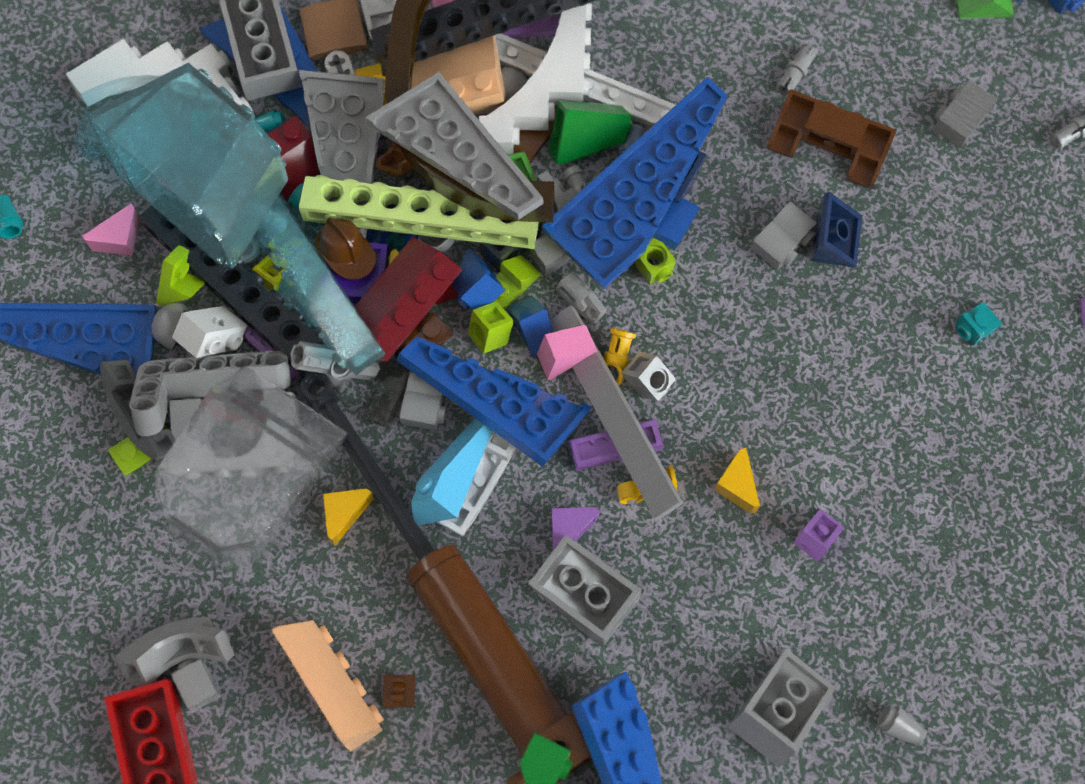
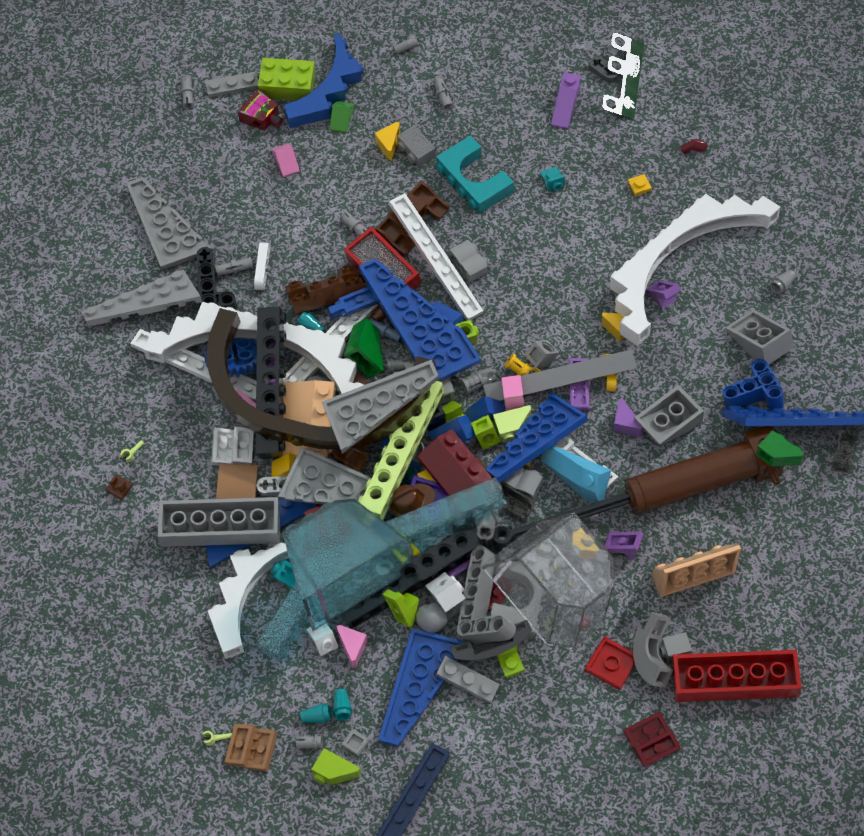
camera: 70 degrees left, 10 degrees down
reddish brown tile [382,675,415,708] -> none
dark blue slope [812,192,862,268] -> none
none -> reddish brown bracket [284,265,365,315]
none -> teal cone [297,312,326,332]
none -> white bracket [307,620,338,656]
none -> blue hinge [328,286,379,319]
none -> teal cone [332,689,353,721]
none -> brick [344,226,422,290]
none -> yellow slope [375,122,400,161]
none -> white plate [389,193,483,321]
none -> light grey plate [435,656,500,703]
none -> teal arch [436,135,514,213]
none -> yellowish green slope [493,405,531,443]
none -> red tile [584,636,635,690]
none -> medium lavender slope [604,531,643,560]
none -> white arch [610,194,780,346]
none -> dark red slope [623,711,681,767]
none -> yellow plate [628,174,652,196]
none -> blue beam [722,359,785,410]

